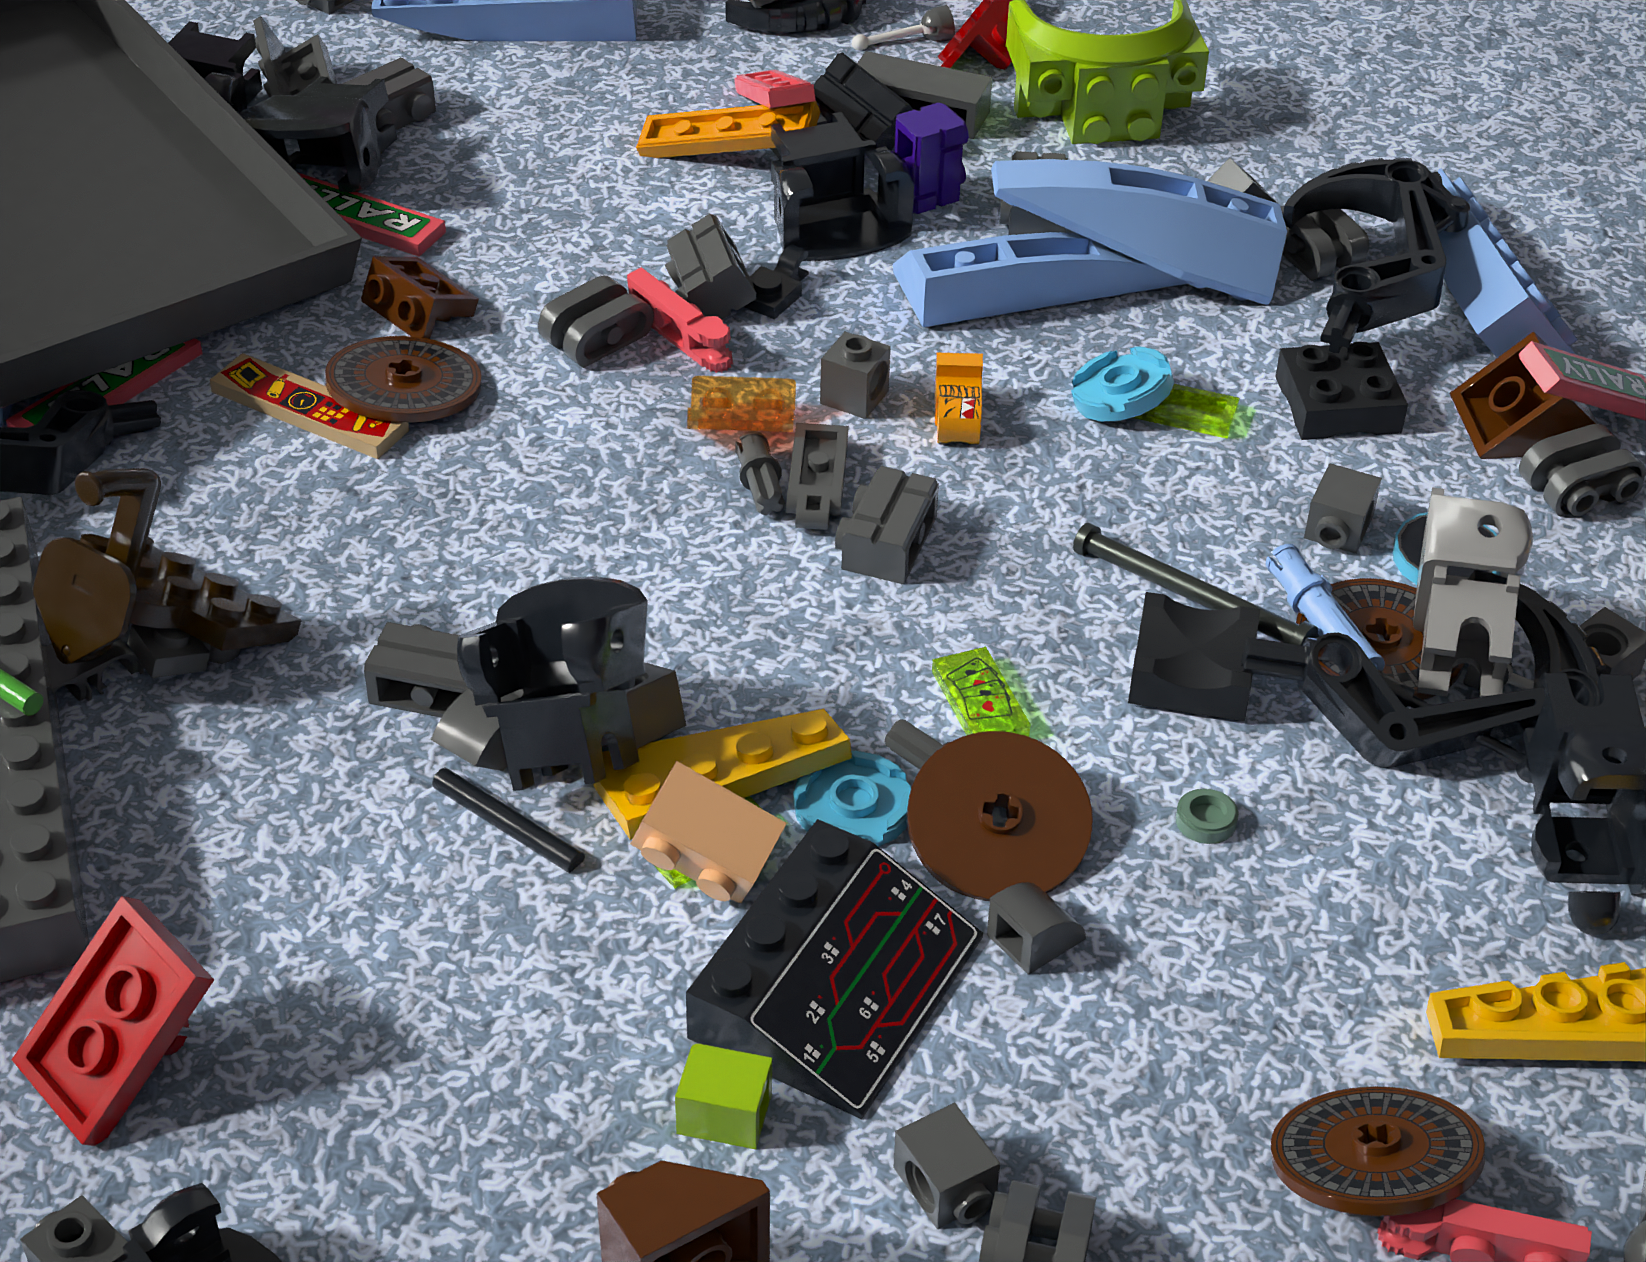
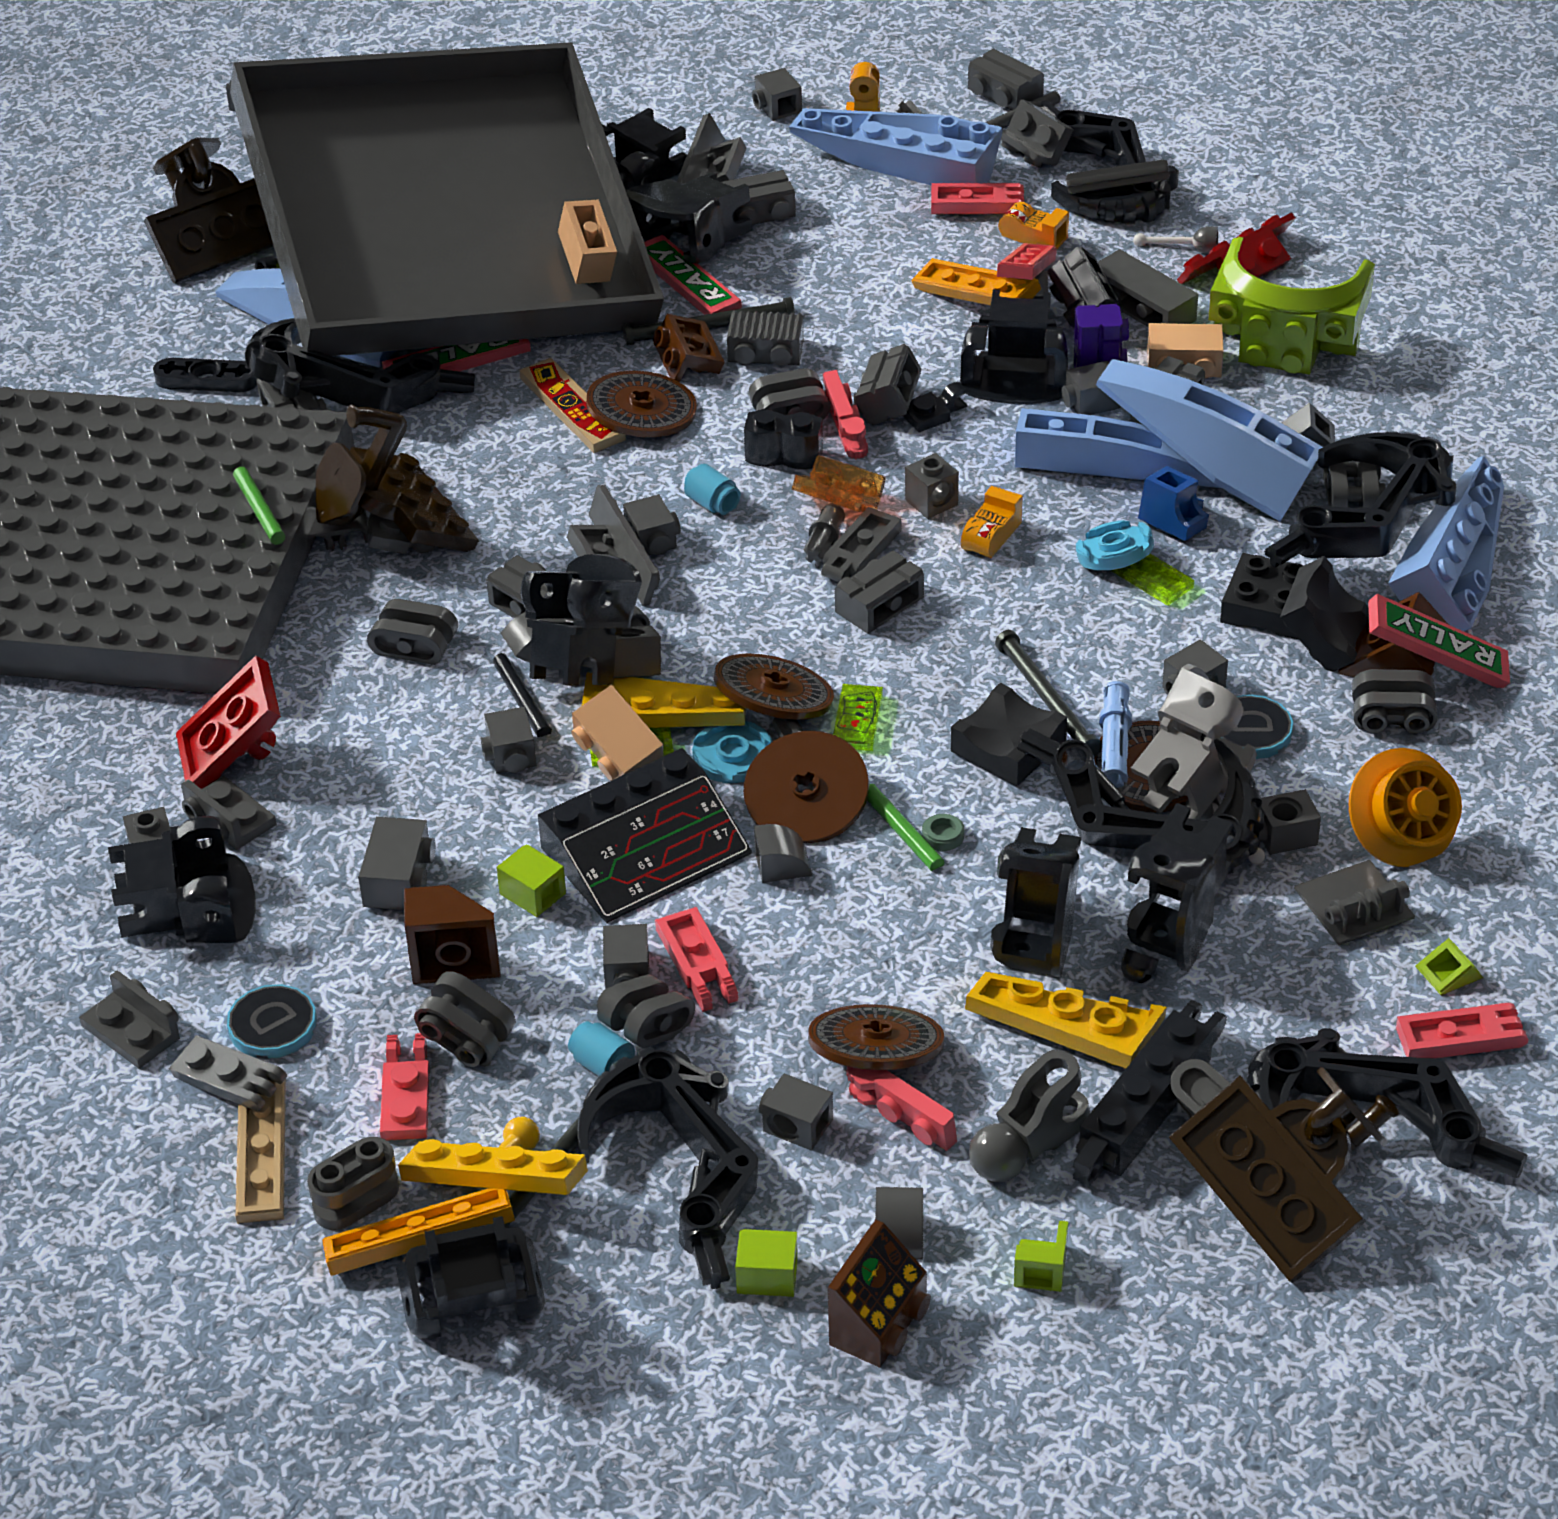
camera: 30 degrees right, 0 degrees up
none -> dark grey bracket [181,776,277,850]
none -> dark grey brick [358,816,436,910]
none -> dark grey brick [367,599,458,665]
none -> dark grey brick [480,706,537,774]
none -> light nougat brick [558,199,617,284]
none -> dark grey bracket [567,485,660,606]
none -> pearl dark grey bar [623,297,795,345]
none -> dark grey brick [623,494,681,556]
none -> coral hinge [655,907,739,1012]
none -> medium azure brick [684,464,741,515]
none -> piece [713,653,834,720]
none -> dark grey brick [727,310,804,366]
none -> black brick [744,409,823,469]
none -> bright green bar [867,784,944,871]
none -> coral hinge [931,183,1024,214]
none -> black piece [990,827,1081,977]
none -> light orange leg [998,202,1069,249]
none -> dark grey brick [1062,361,1121,415]
none -> blue brick [1138,466,1209,541]
none -> light nougat brick [1147,323,1224,378]
none -> black brick [1280,556,1369,672]

